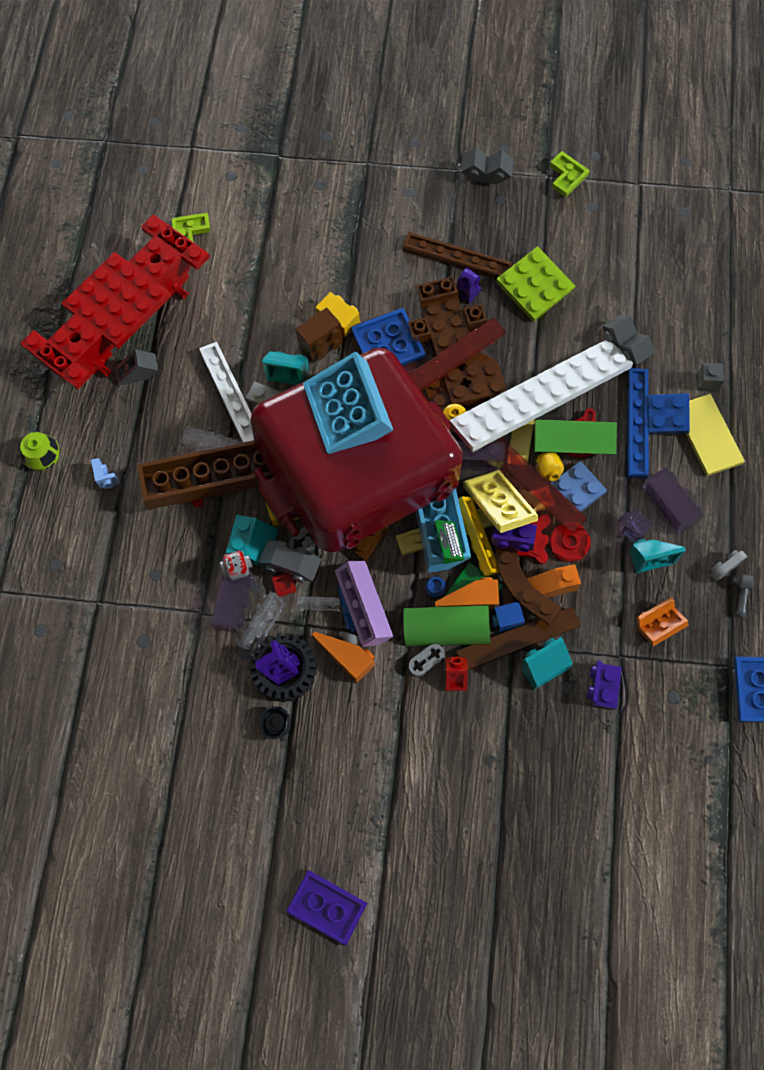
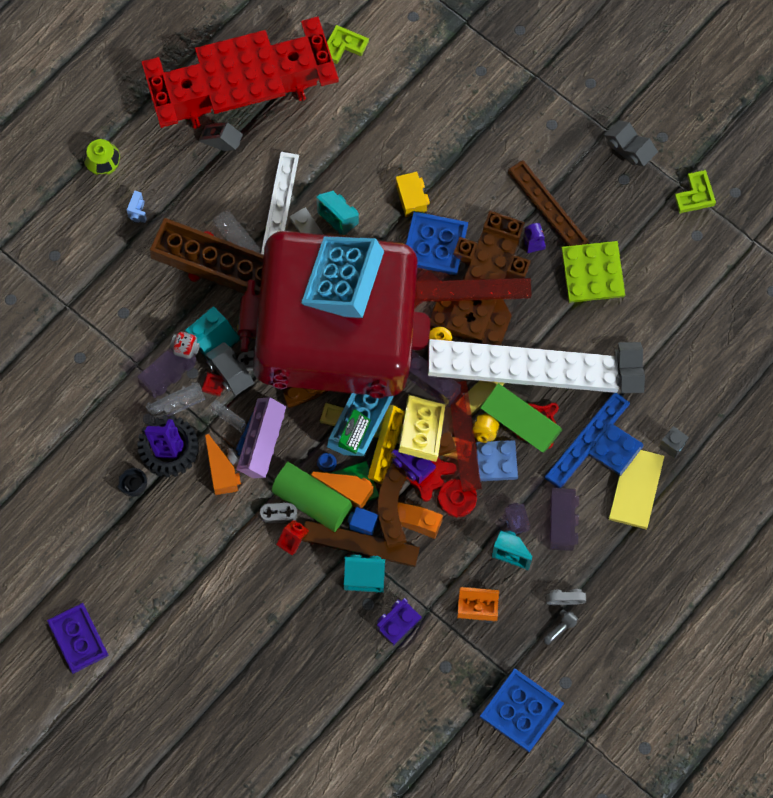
camera: 30 degrees right, 0 degrees up
reddish brown brick [295,307,343,364] -> none

